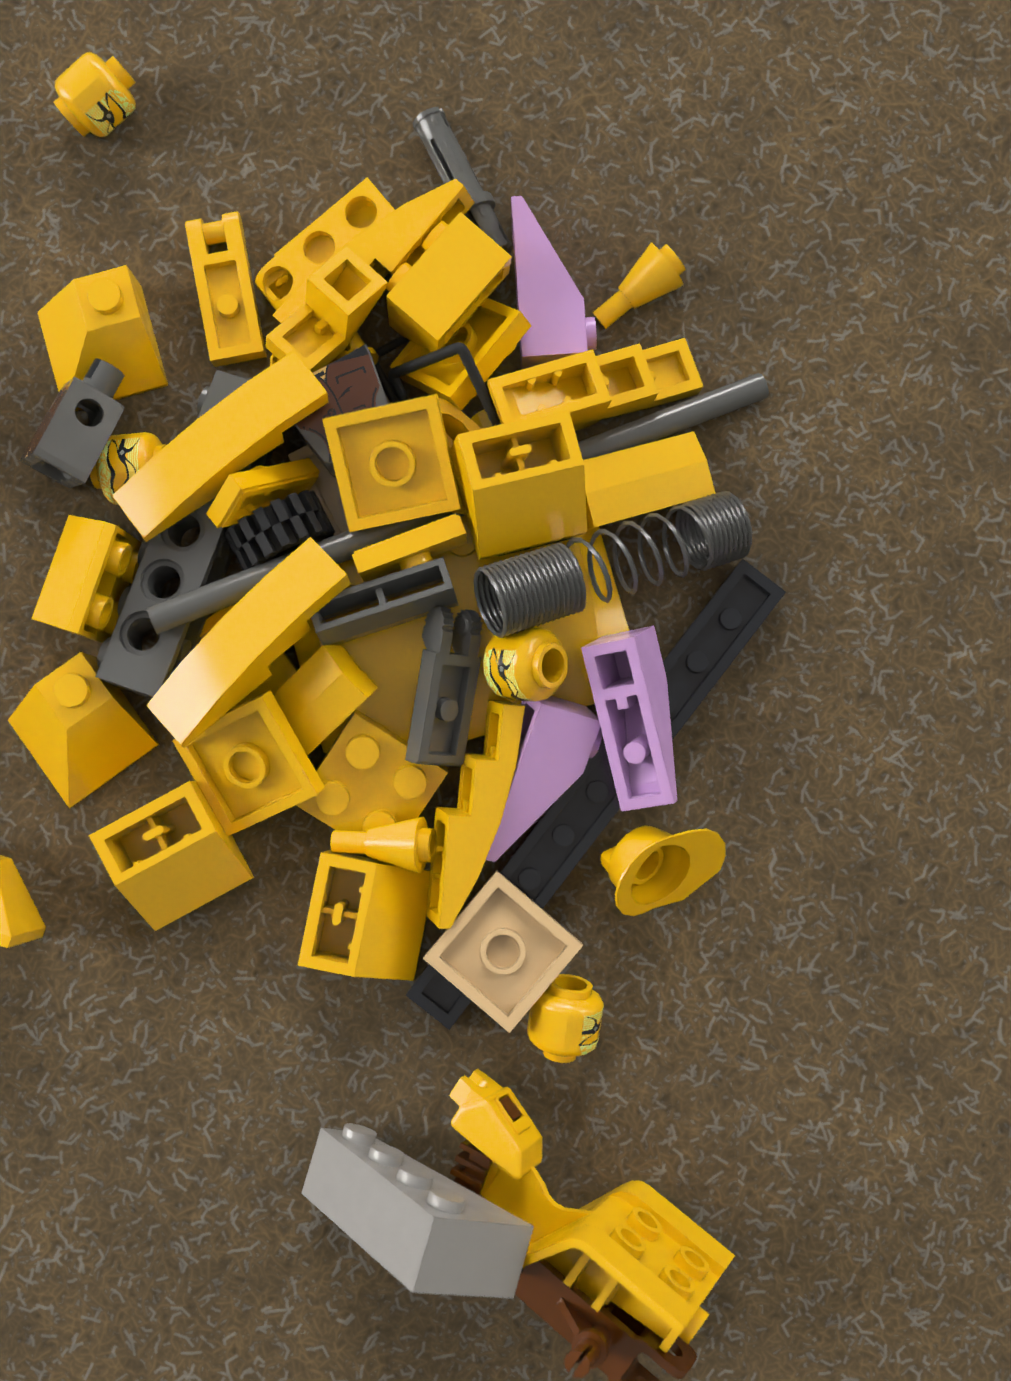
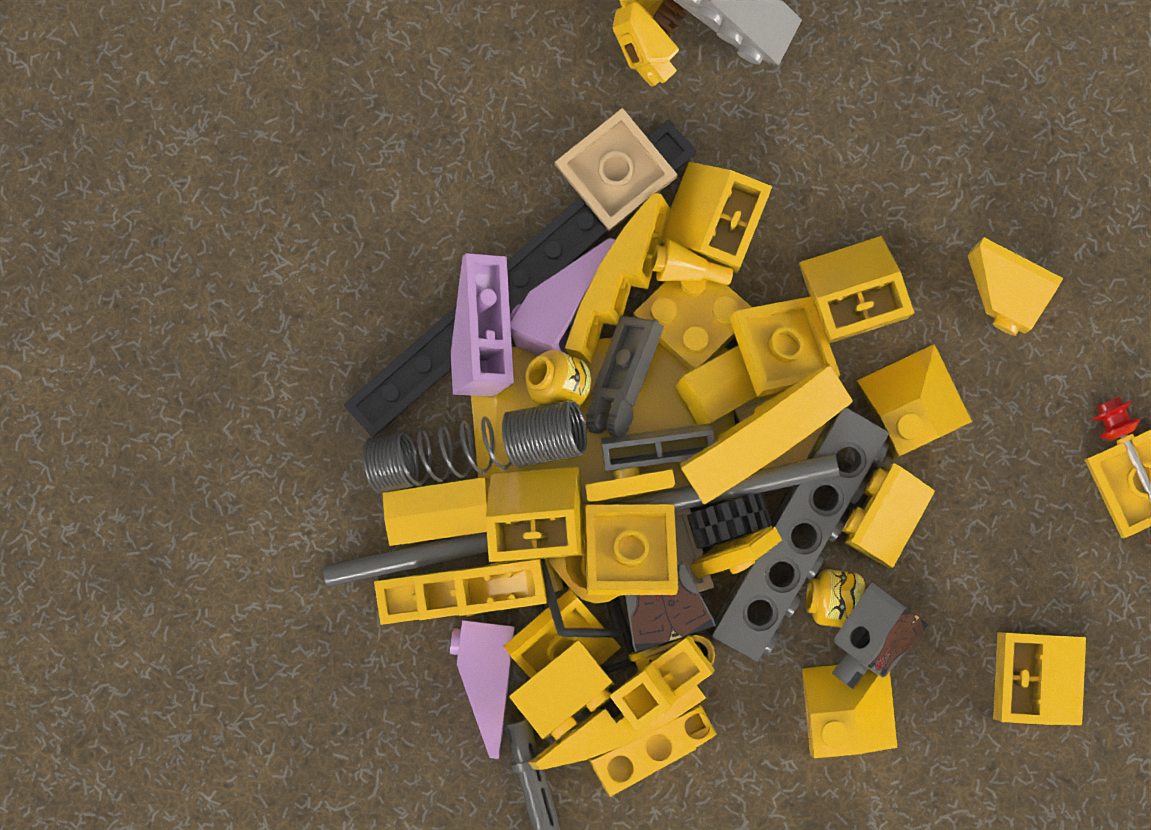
camera: 170 degrees left, 0 degrees up
yellow slope [113,350,329,542] -> none
yellow plate [185,211,267,367] -> none
yellow head [527,974,604,1063] -> none
yellow cone [592,243,686,330] -> none
yellow piece [600,825,726,916] -> none

